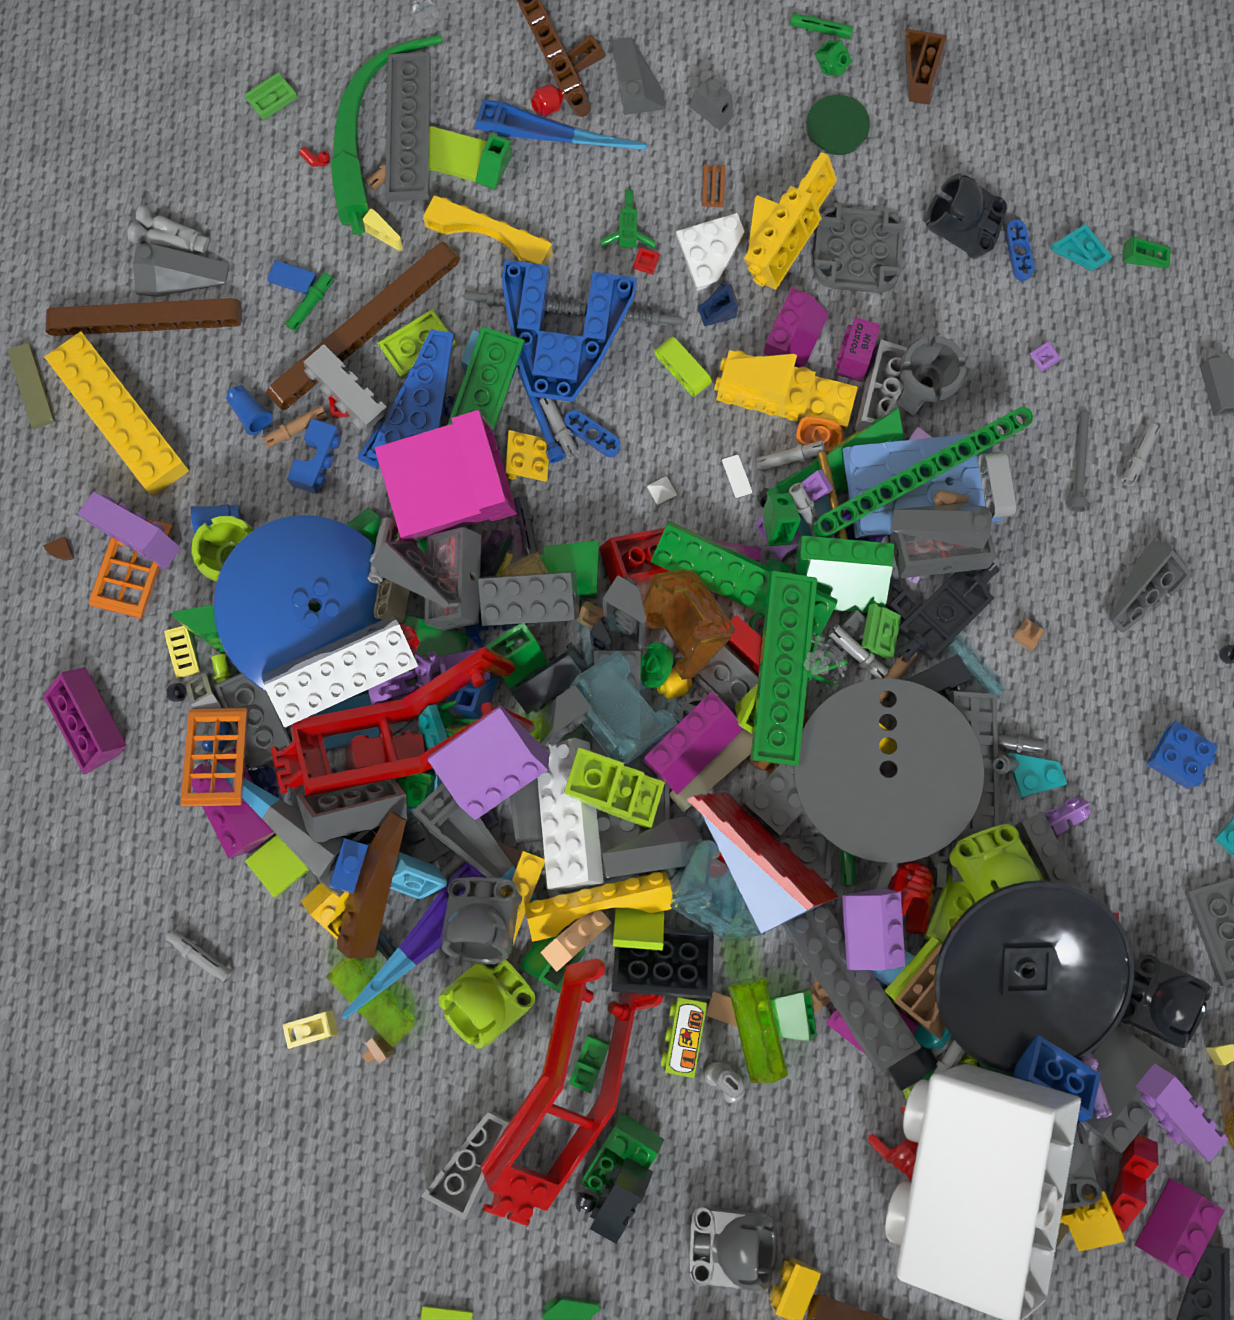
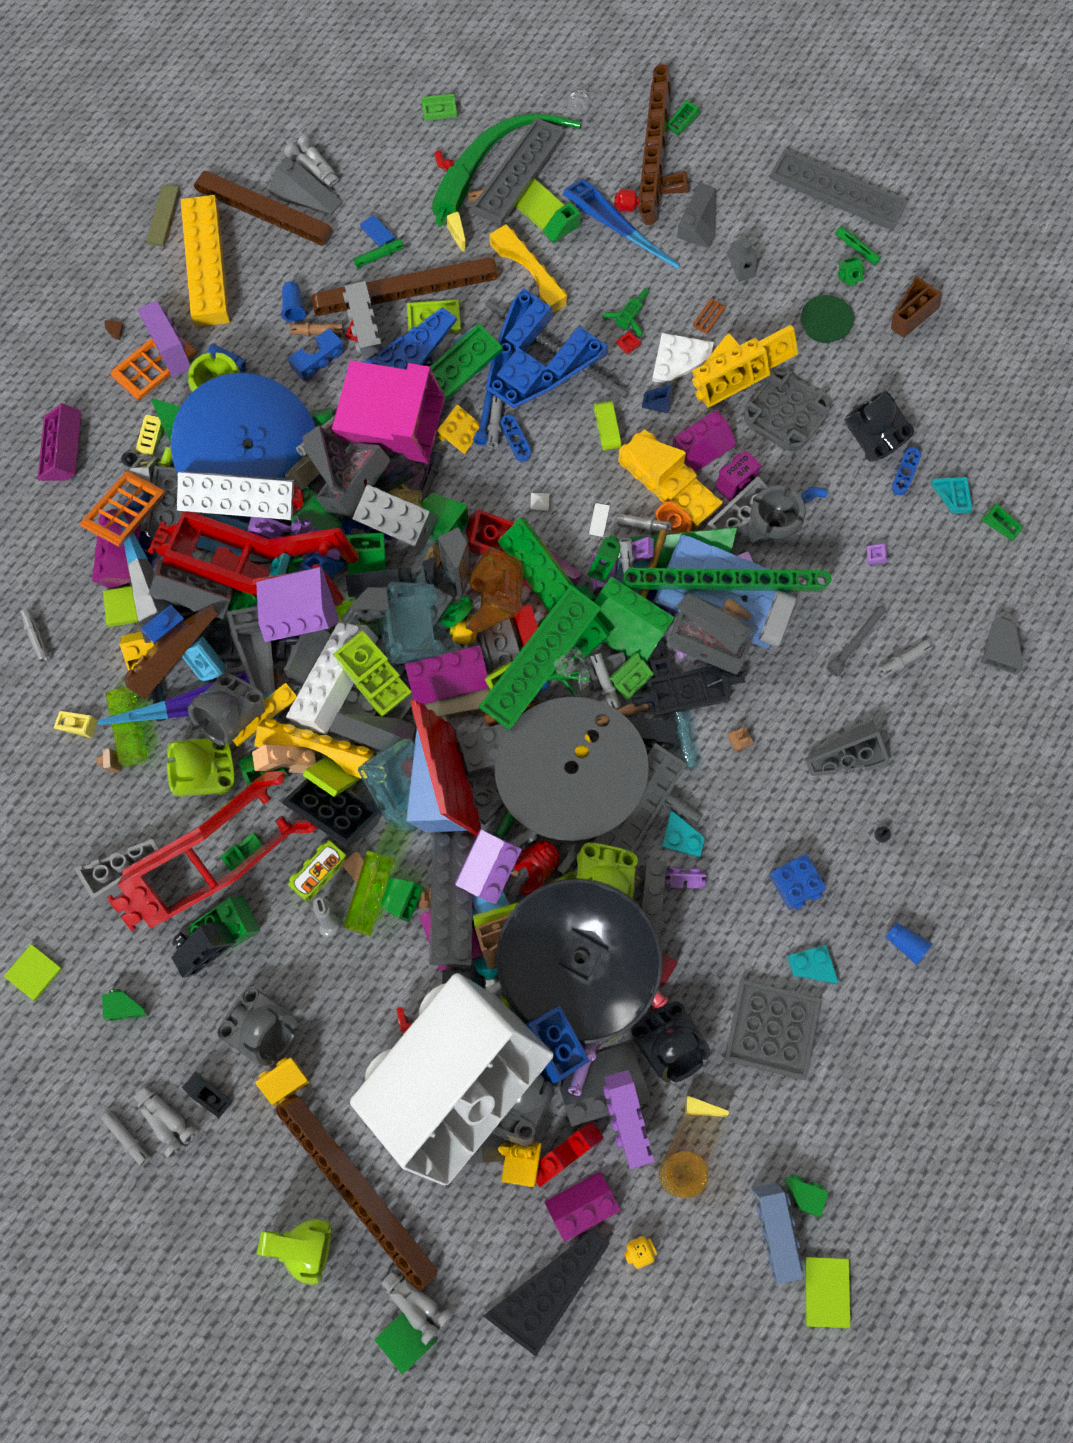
camera: 30 degrees right, 5 degrees down
dark grey pin [993,755,1019,774] -> none
none -> blue arm [802,486,828,502]

